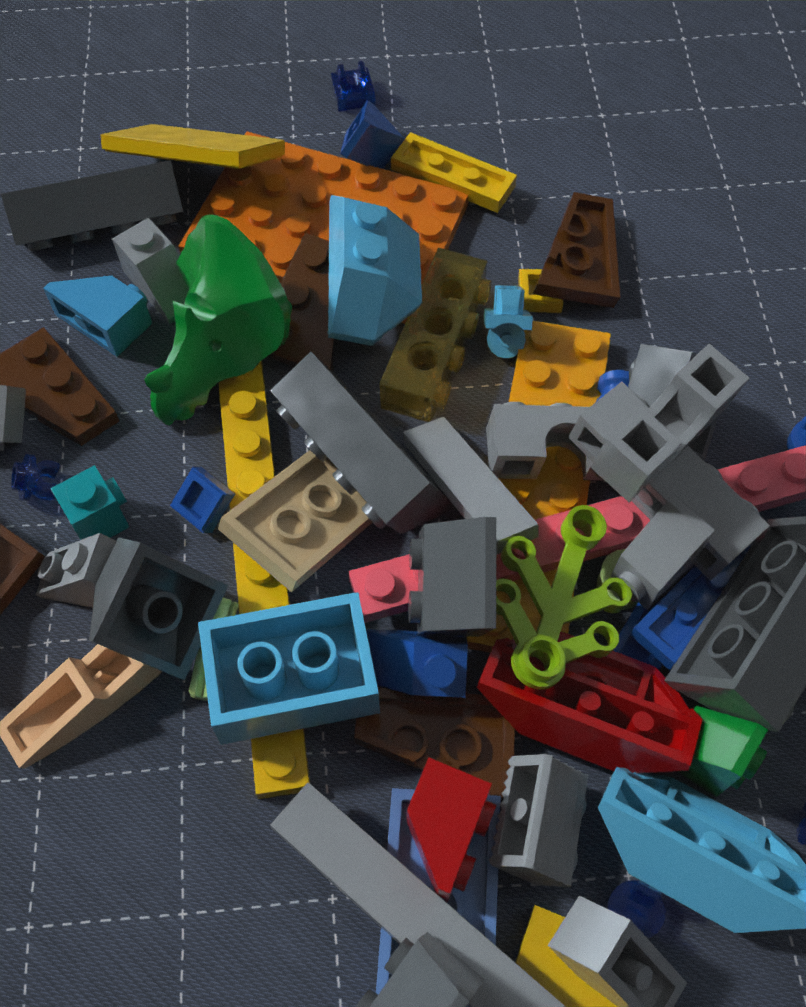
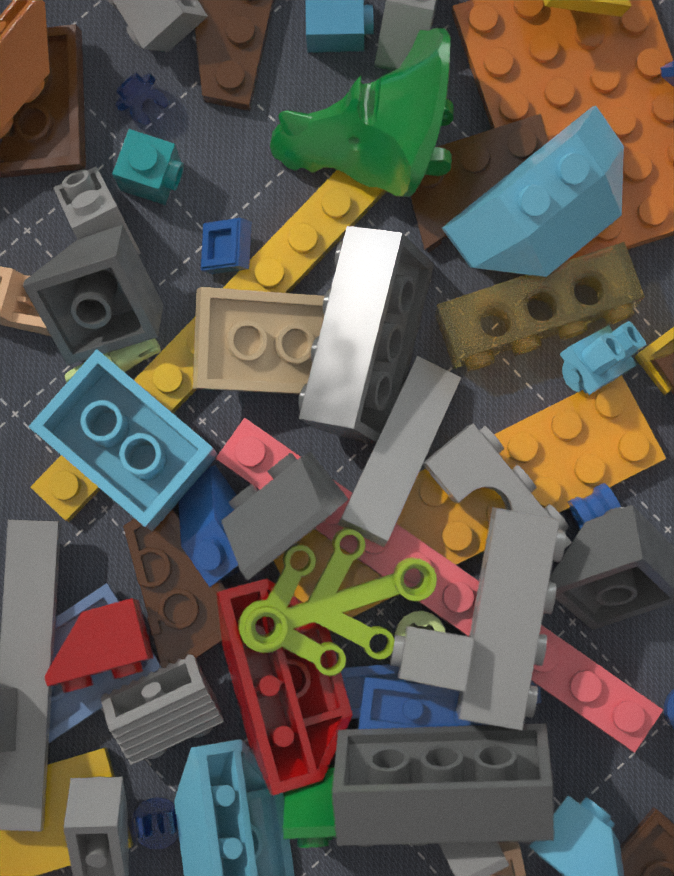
camera: 55 degrees right, 20 degrees up
light grey arch [590,344,749,503] -> none

